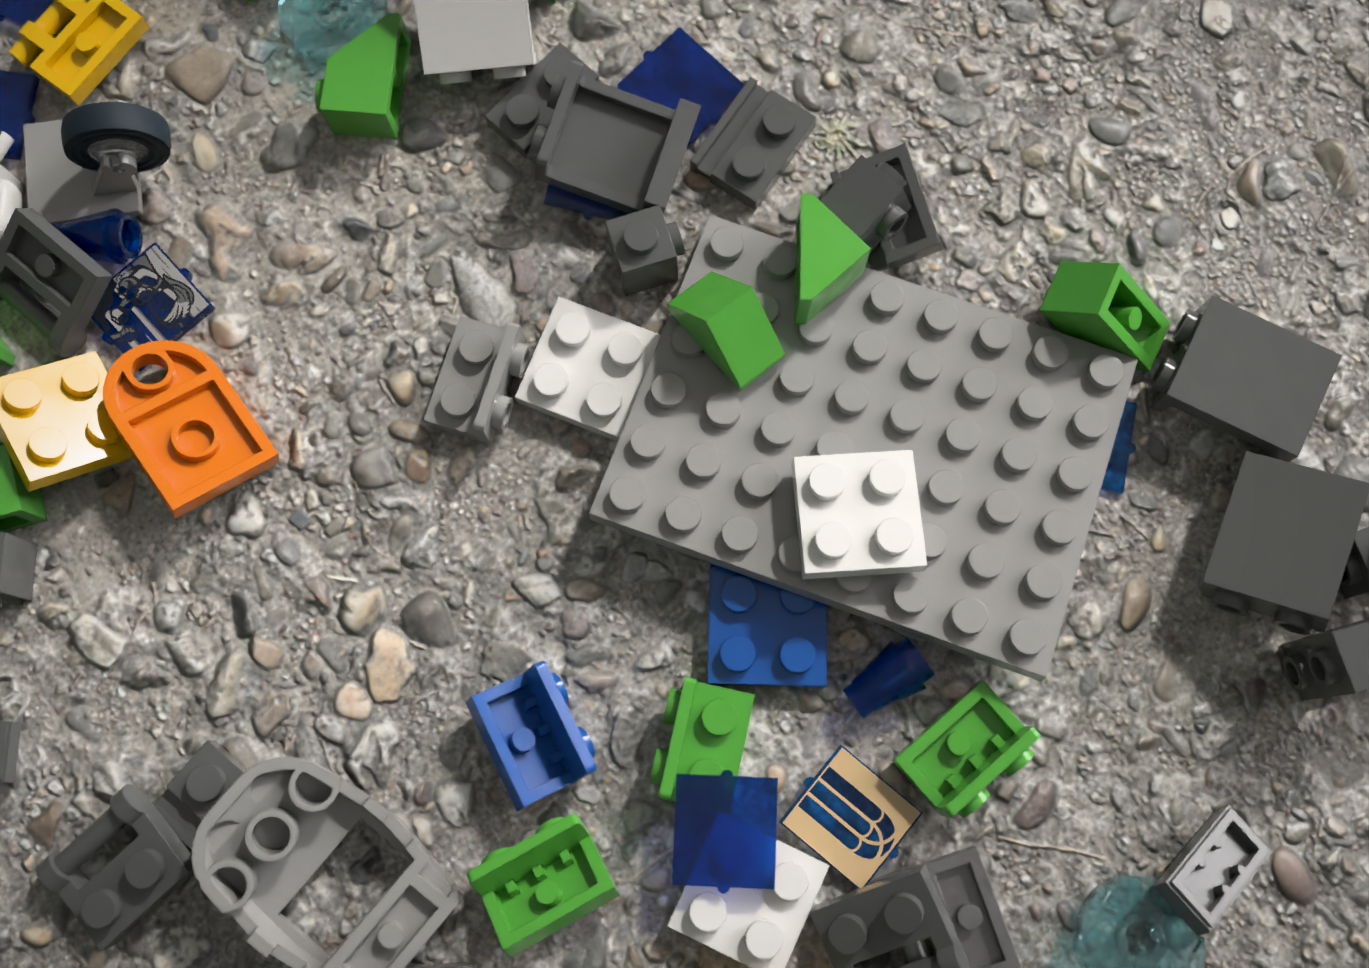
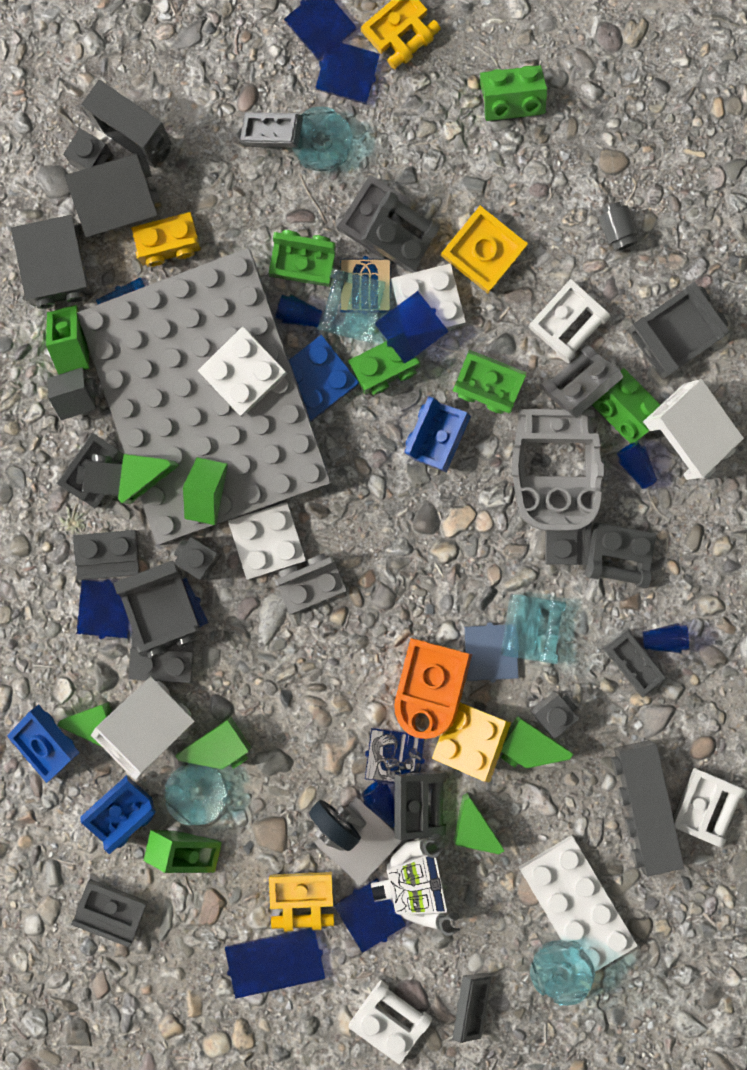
camera: 125 degrees left, 10 degrees up
none -> dark grey brick [47,367,99,420]
none -> yellow bracket [131,212,201,267]
none -> clear light blue plate [317,269,386,343]
none -> sand blue piece [464,622,518,683]
none -> clear light blue plate [501,594,566,664]

